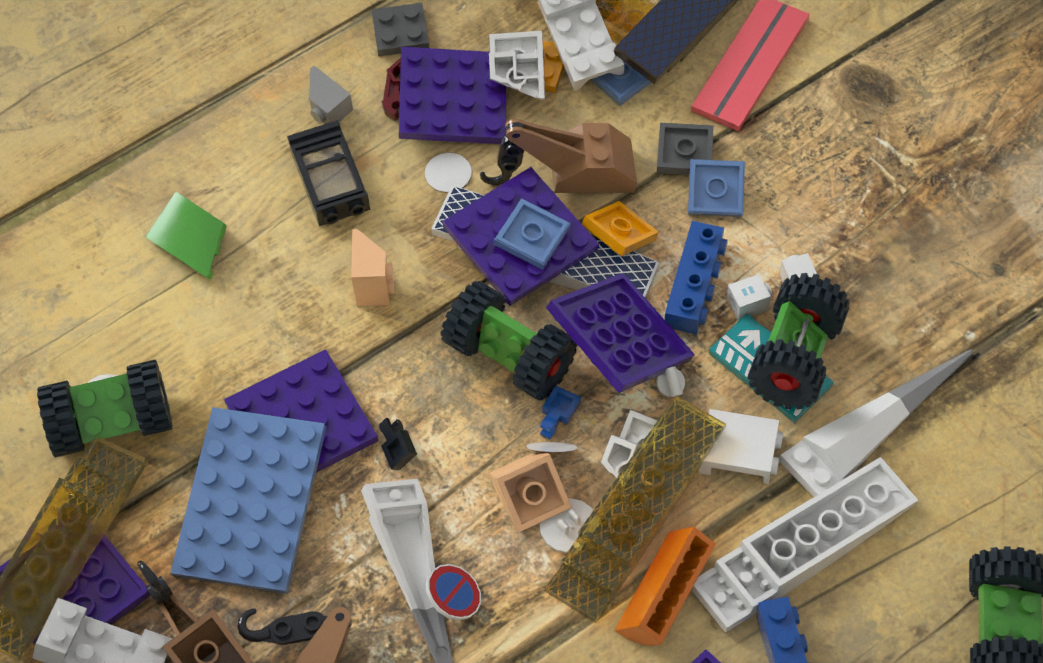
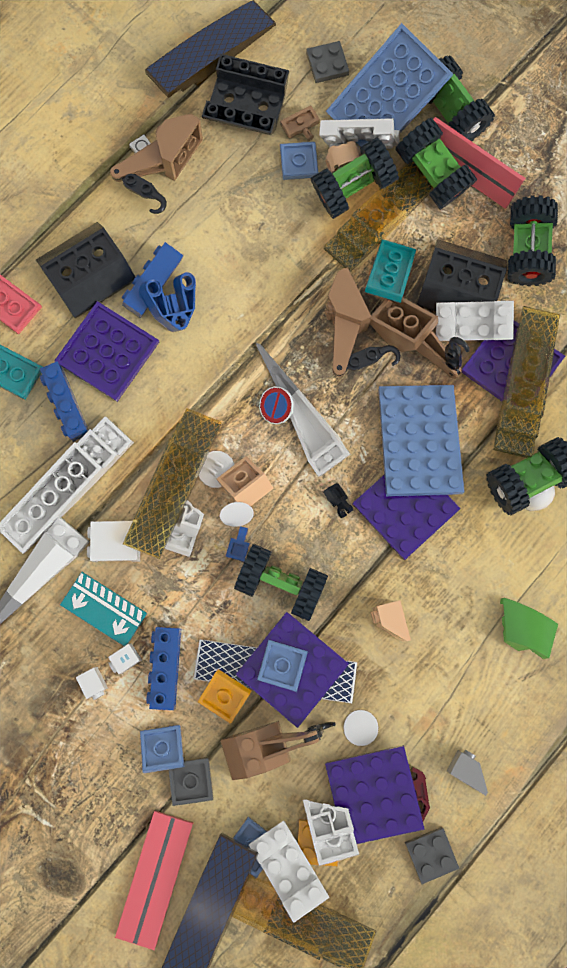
camera: 160 degrees right, 20 degrees up
black door [287,120,370,226] -> none
dark purple plate [546,273,695,393] -> none
orange brick [615,526,716,646] -> none
white plate [656,366,685,397] -> none
black plate [748,273,850,410] -> none

